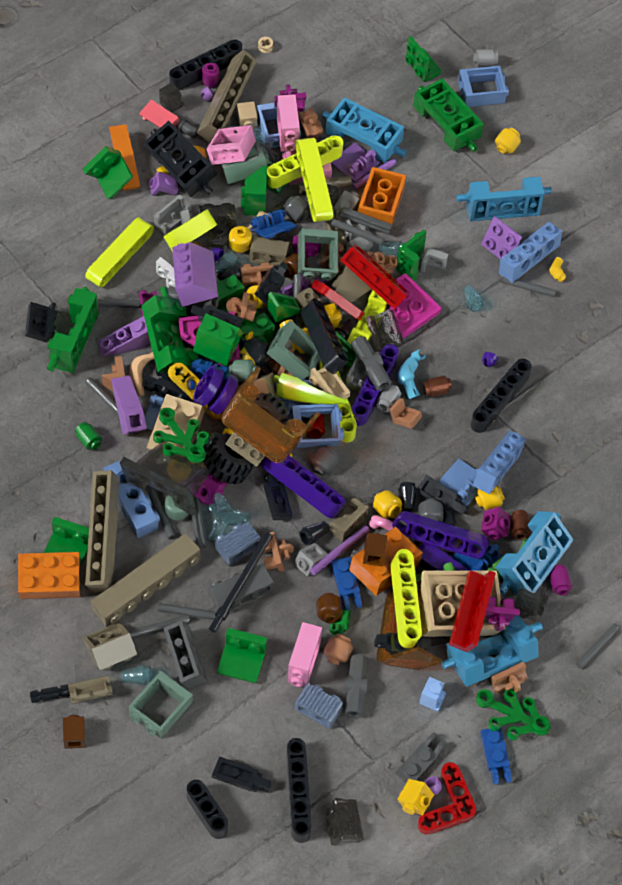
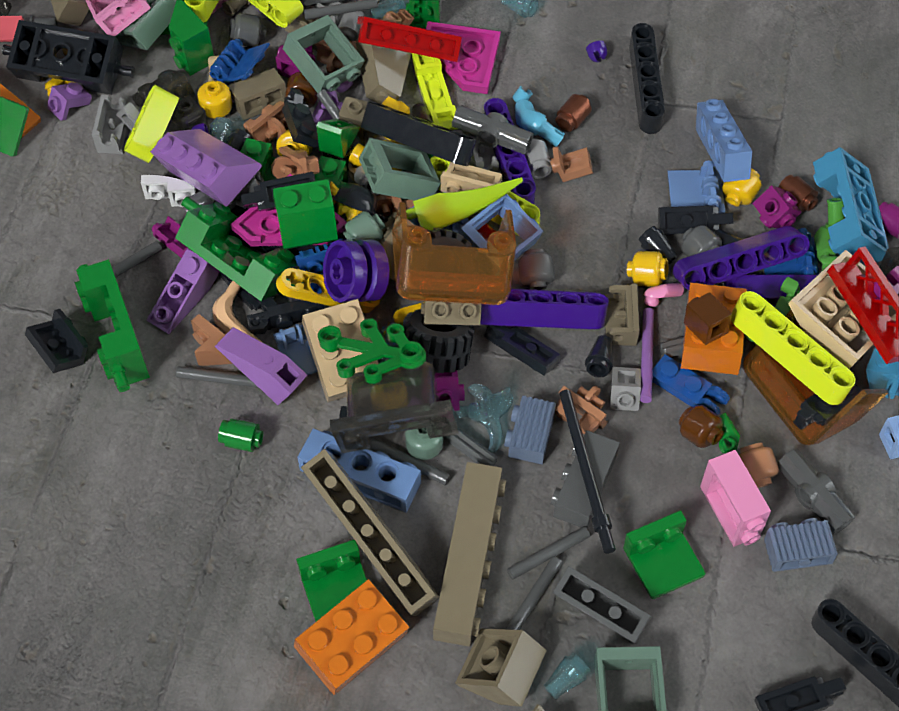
camera: 35 degrees left, 0 degrees up
neon yellow beam [85,217,154,288] -> none
beam [310,279,365,321] -> none
clear smoke bracket [366,309,405,352] -> none

